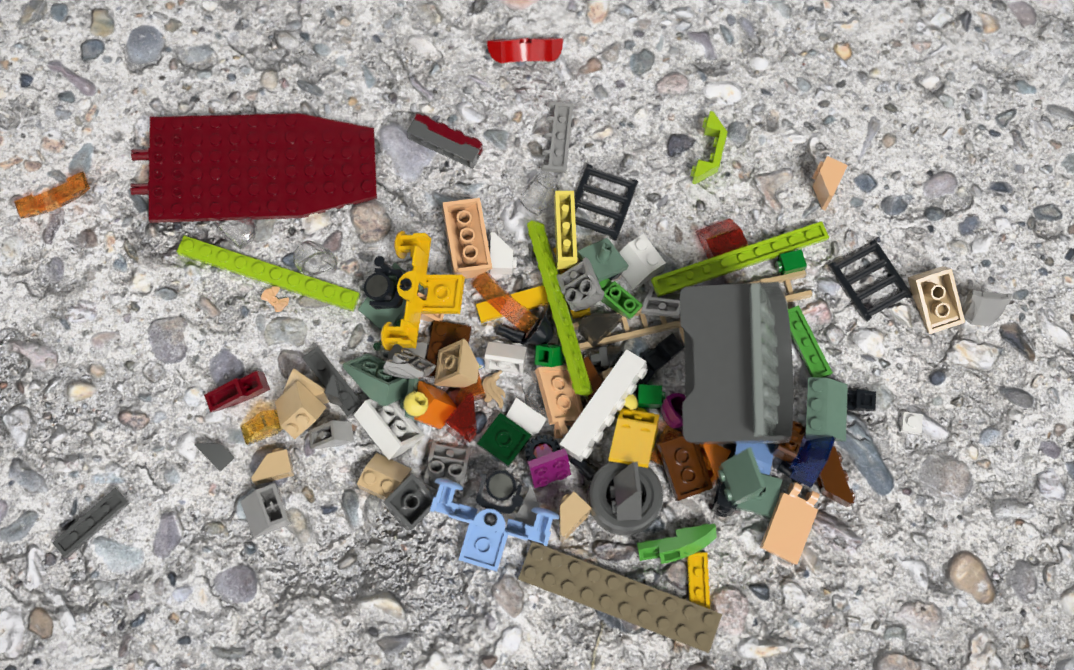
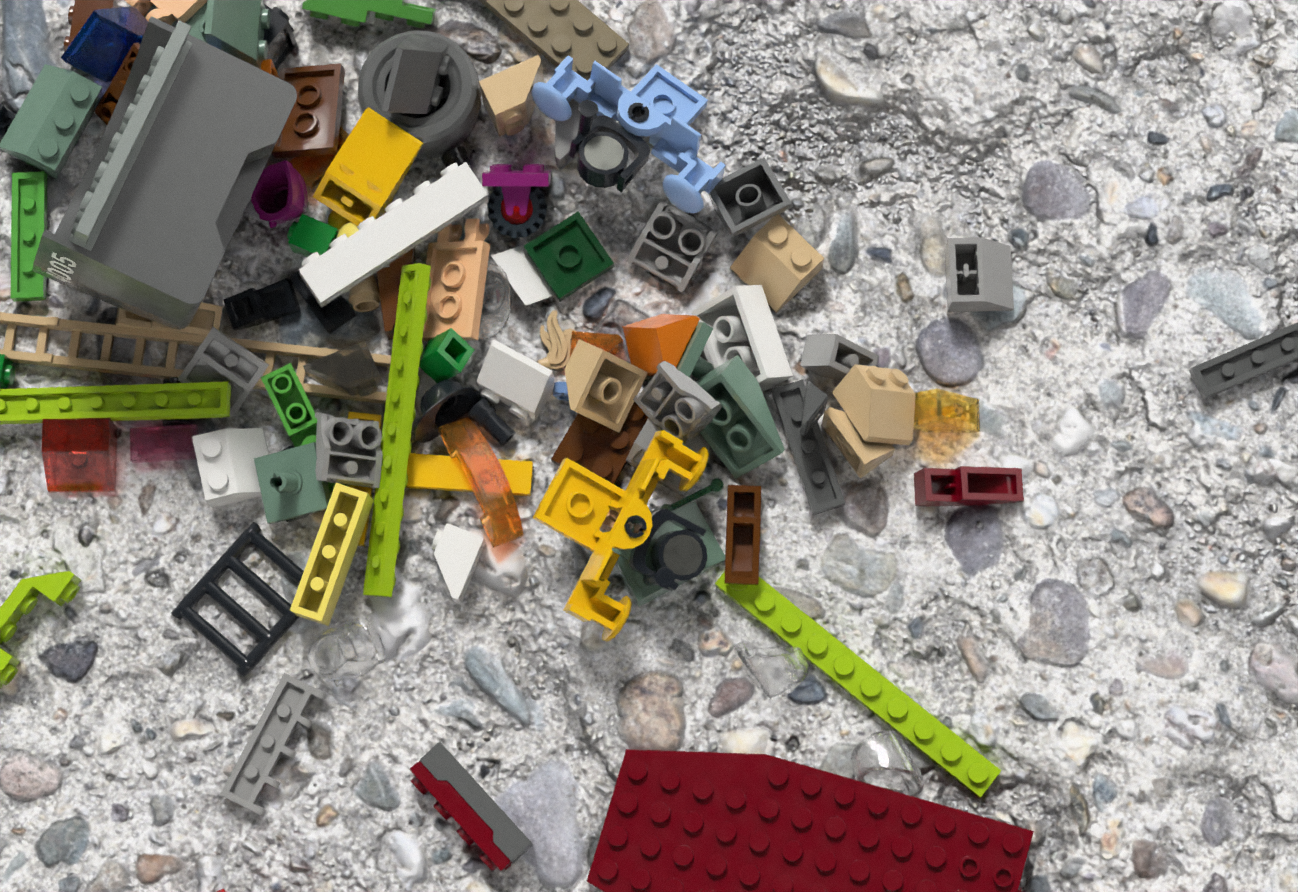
camera: 155 degrees left, 5 degrees up
dark grey slope [194,442,234,471] -> none
tan slope [251,448,294,485] -> none
light nougat piece [261,286,289,312] -> none
light yellow piece [403,391,429,417] -> none
light nougat slope [442,198,492,279] -> none
clear red slope [445,392,477,446] -> none
dark grey tile [589,347,609,371] -> none
none -> clear pink plate [130,424,198,463]
none -> reddish brown slope [724,485,761,585]

